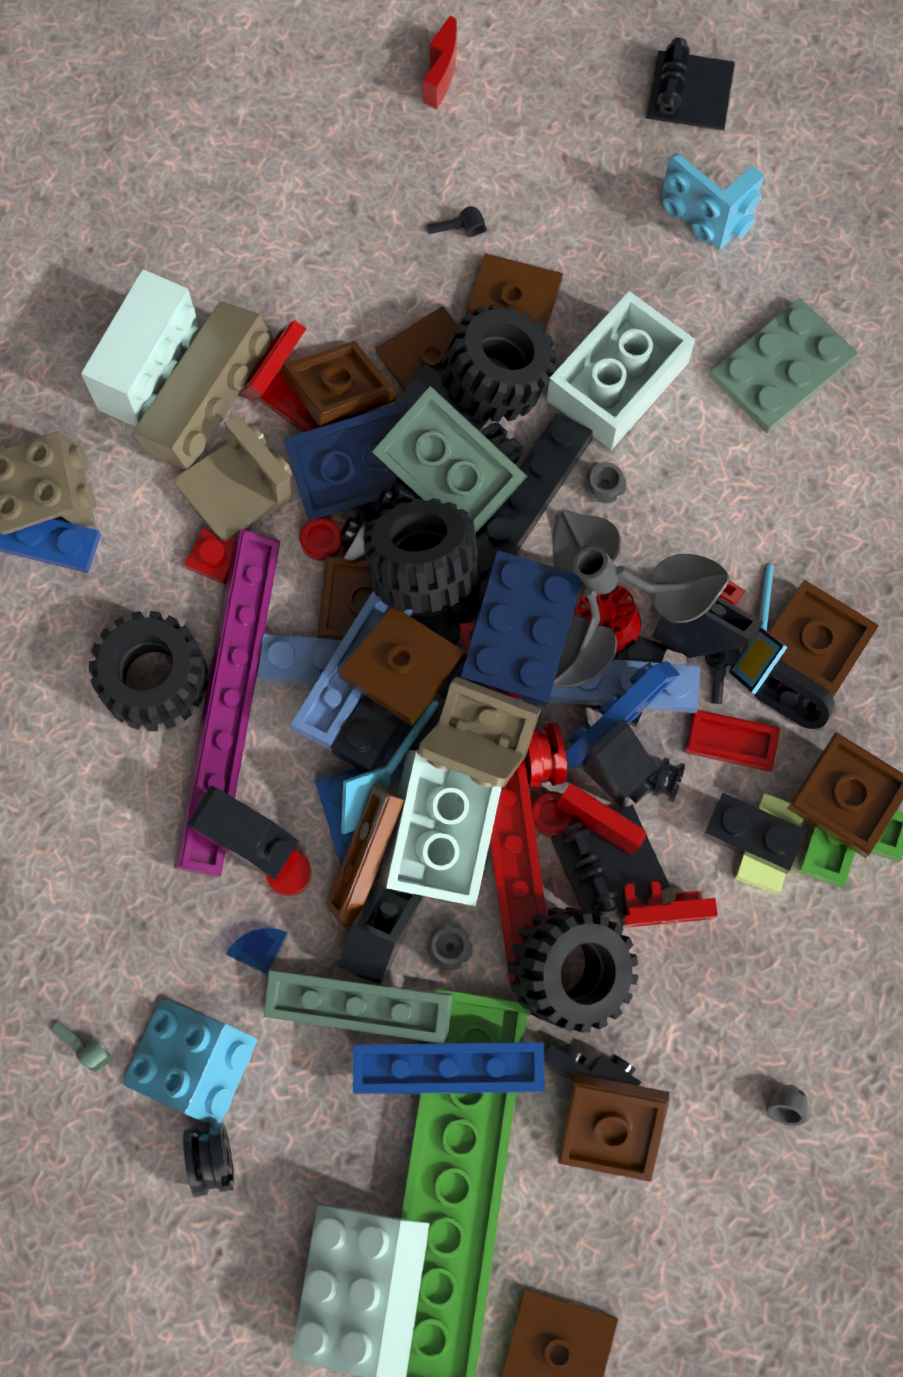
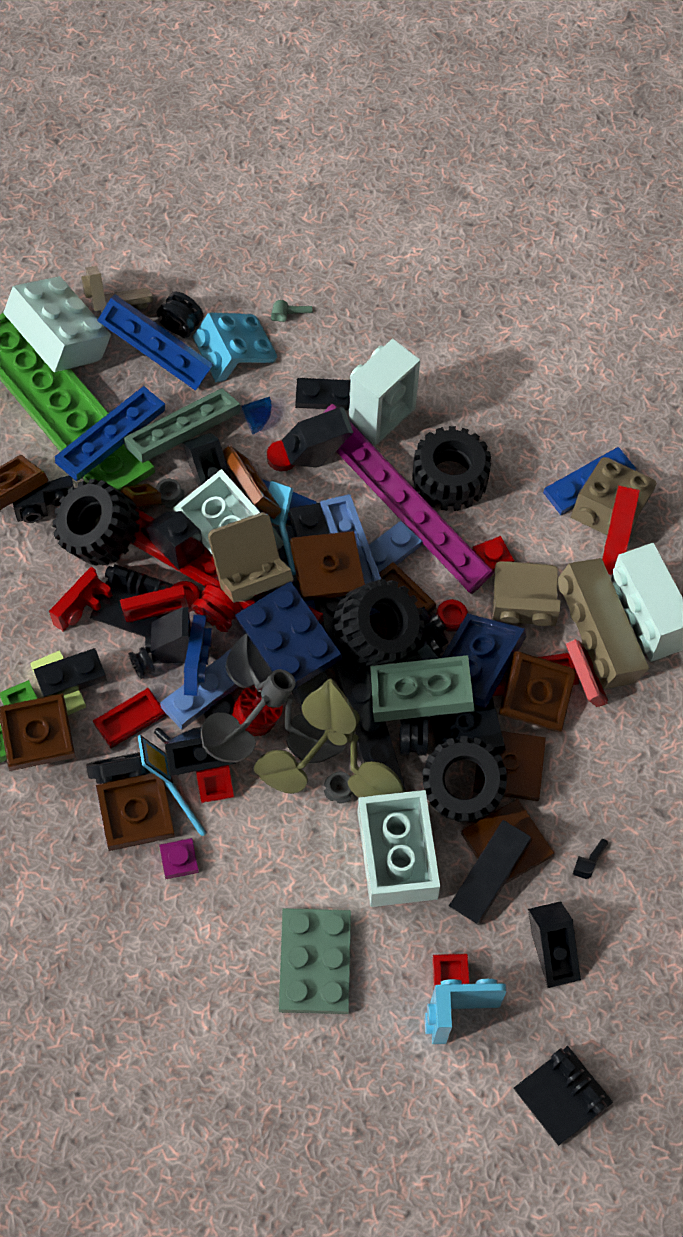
camera: 130 degrees right, 10 degrees down
none -> dark tan bracket [81,266,154,313]
none -> blue plate [97,294,214,391]
none -> reddish brown tile [121,484,161,507]
none -> black slope [141,511,204,570]
none -> magenta plate [159,838,199,880]
none -> olive plant [254,679,406,797]
none -> black plate [295,378,351,410]
none -> light aqua brick [349,338,420,446]
none -> red plate [432,954,469,988]
none -> black tile [449,820,533,925]
none -> black slope [528,901,581,988]
none -> red sticker [602,485,640,575]

